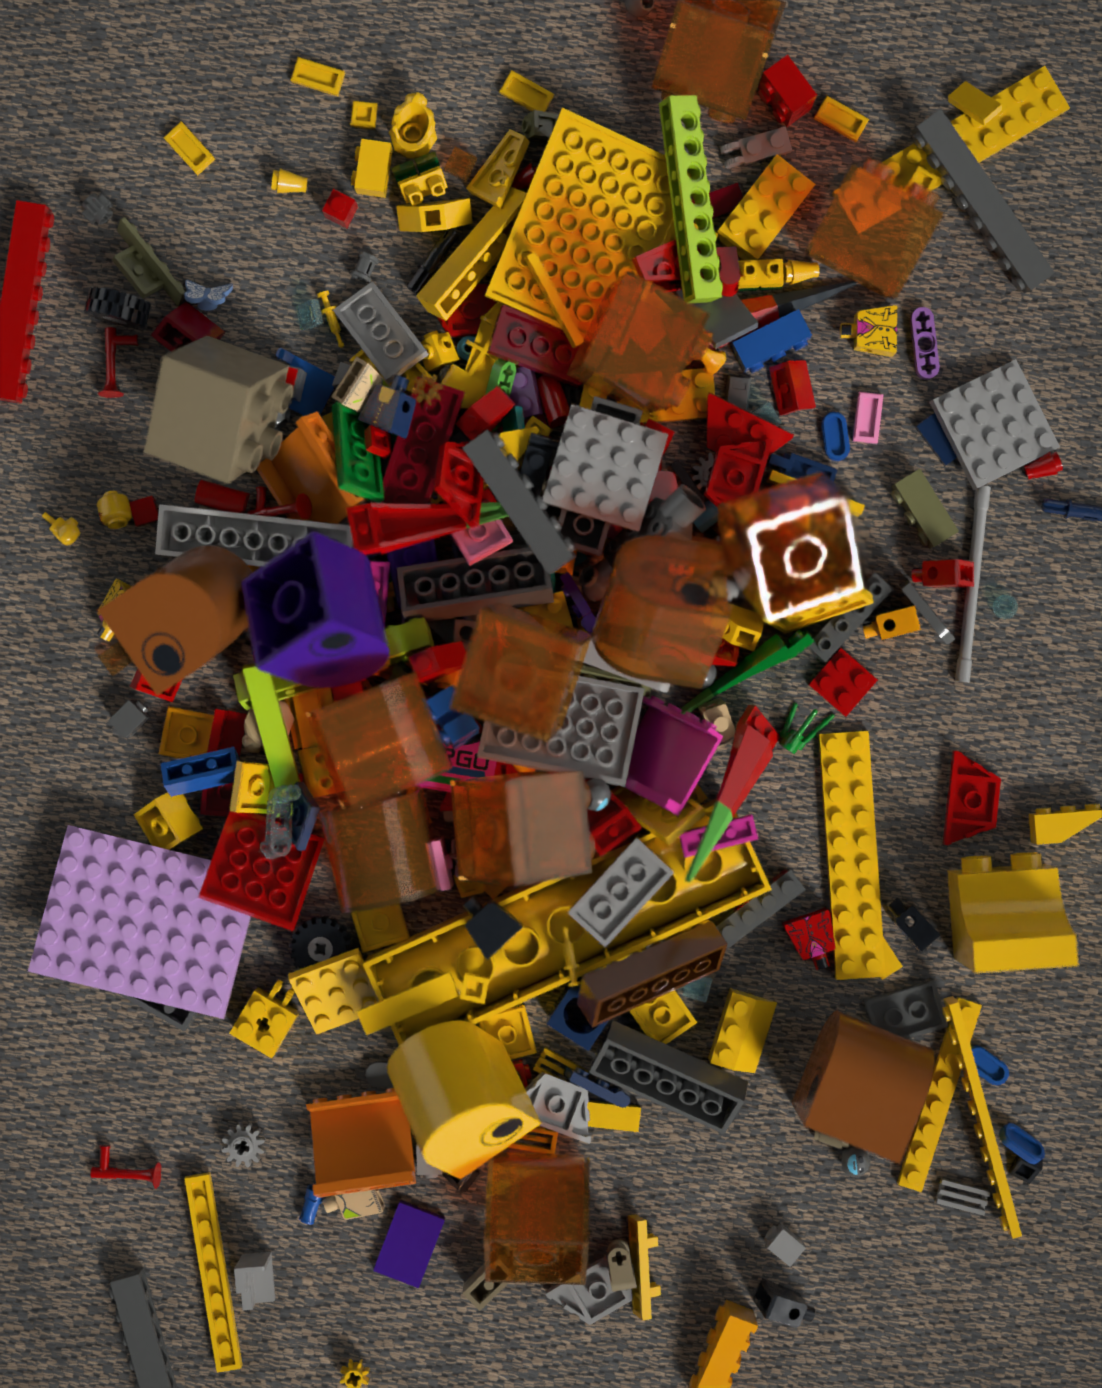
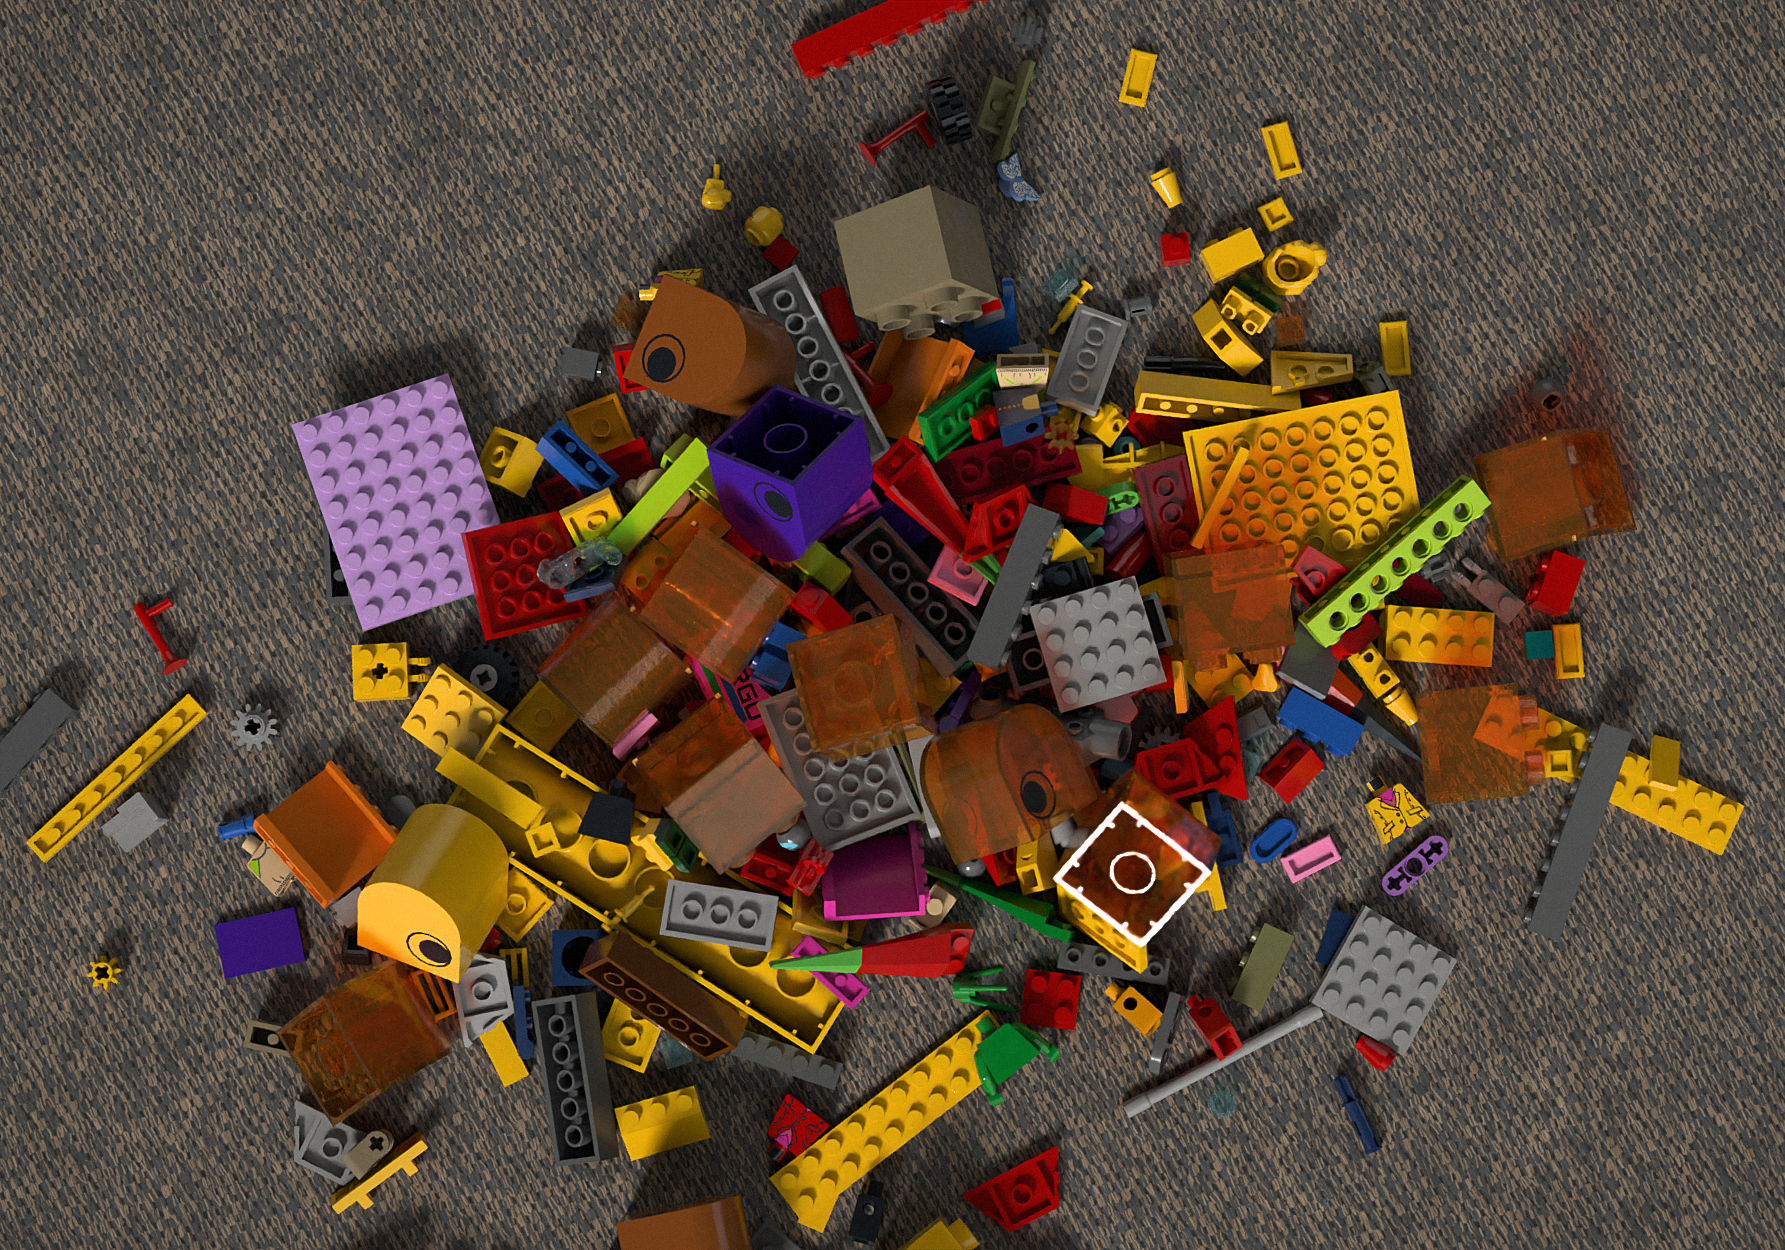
camera: 65 degrees right, 5 degrees down
dark red slope [151,302,225,352] -> none
none -> dark green hips [631,818,700,873]
none -> red hips [786,838,834,896]
none -> green torso [973,1015,1060,1106]
none -> tile [1171,653,1190,714]
none -> dark grey gear [1419,551,1450,583]
none -> teal tile [1523,630,1555,660]

